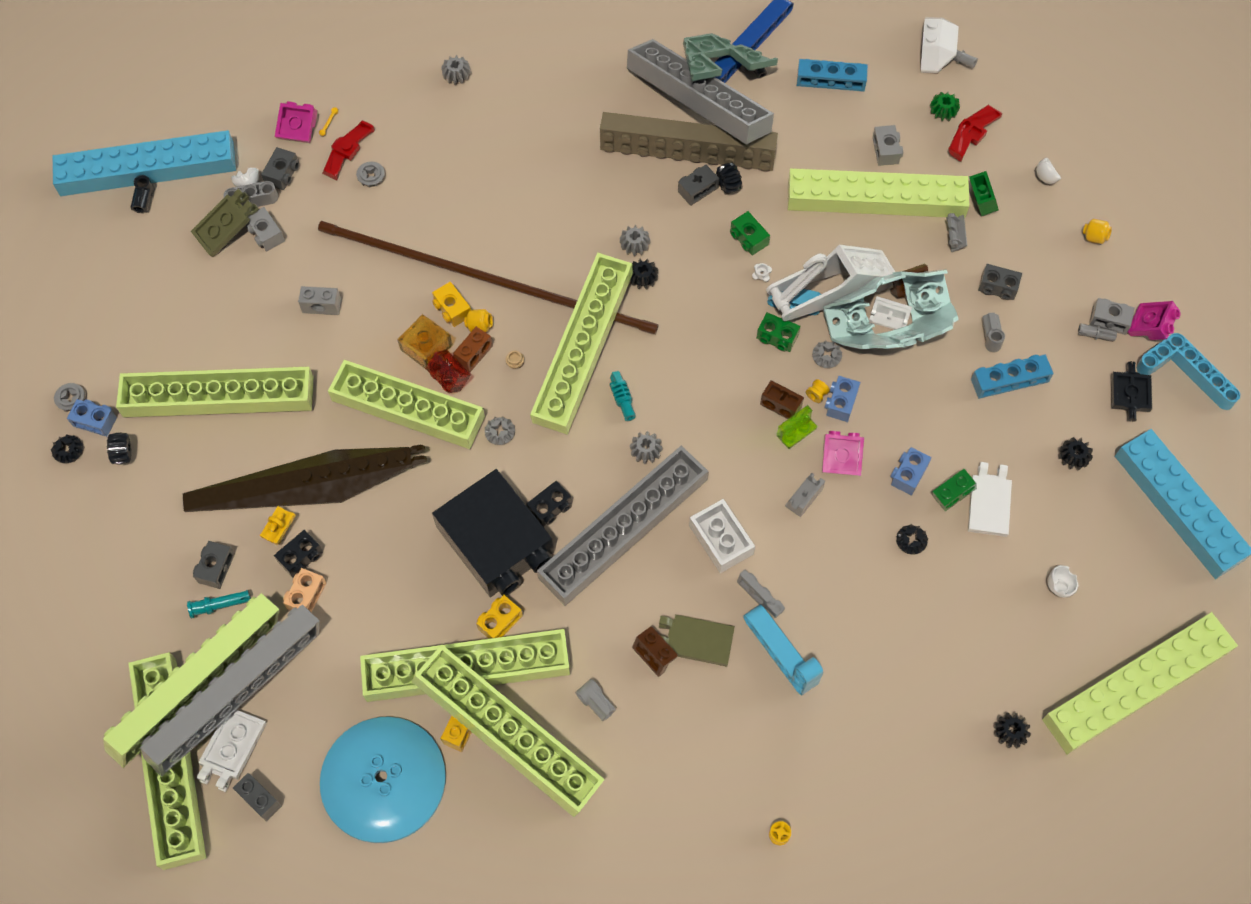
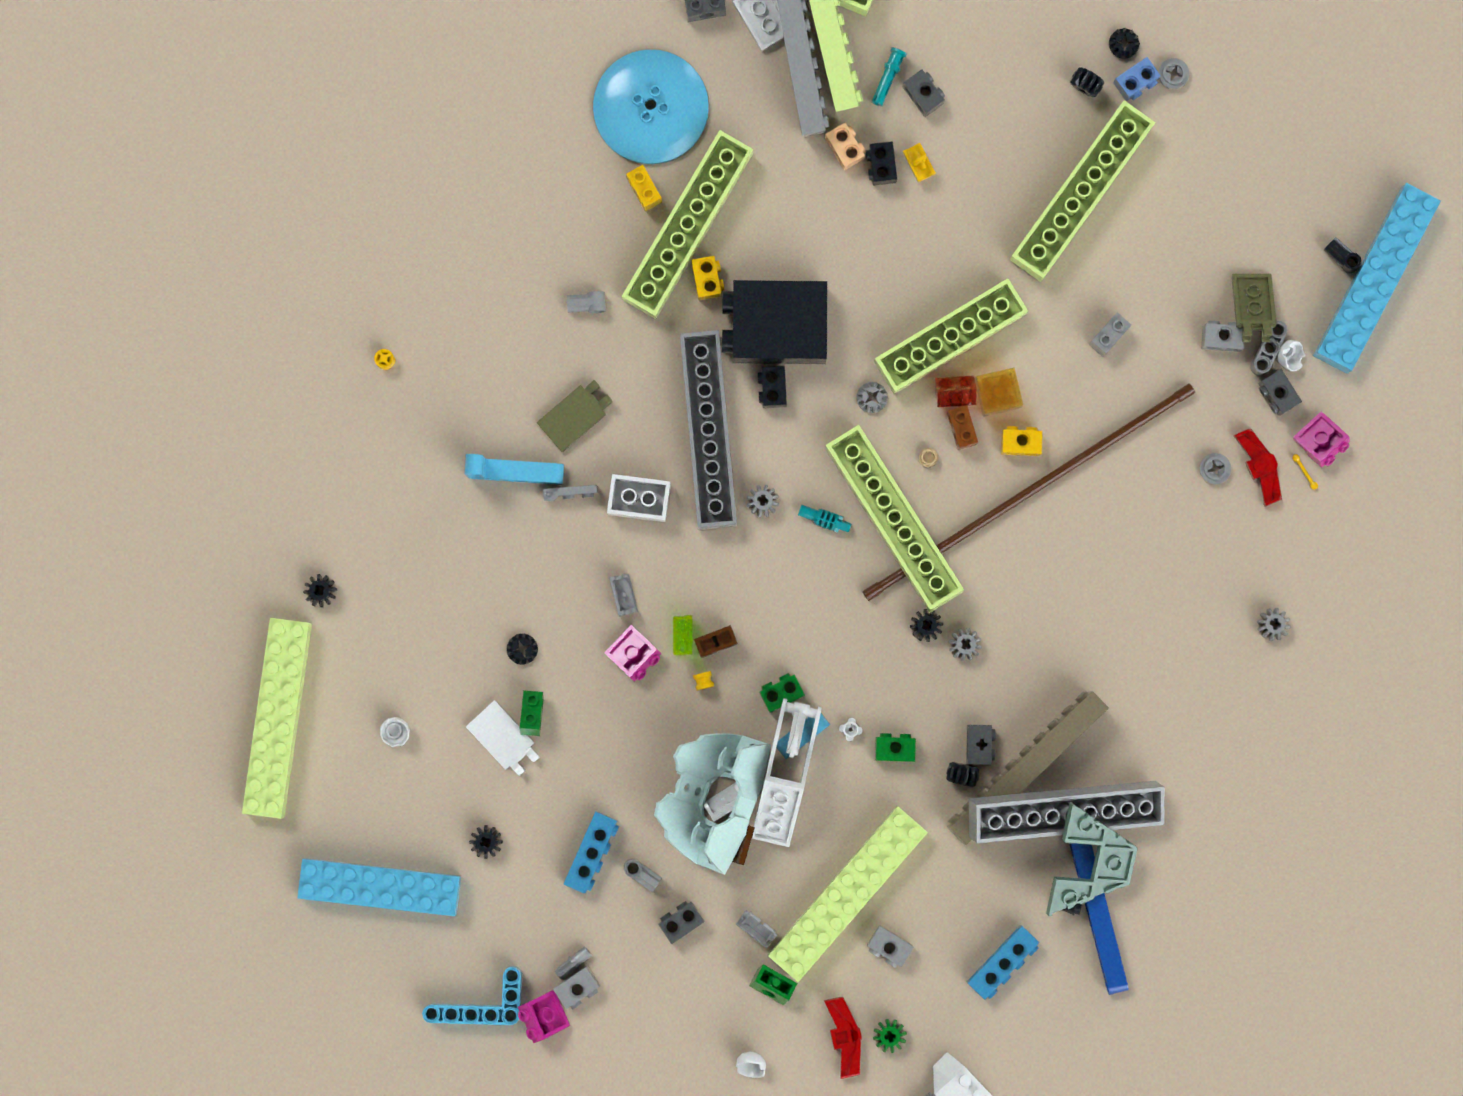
camera: 125 degrees right, 20 degrees up
dark brown hinge [182,445,427,512] -> none
yellowish green brick [412,645,605,817] -> none
yellow head [464,309,493,332] -> none
reddish brown bracket [632,627,678,677] -> none
light grey gear [812,340,842,368] -> none
medium blue brick [825,376,861,422] -> none
medium blue brick [891,447,932,496] -> none
yellow head [1083,219,1112,244] -> none
black plate [1111,361,1152,422] -> none

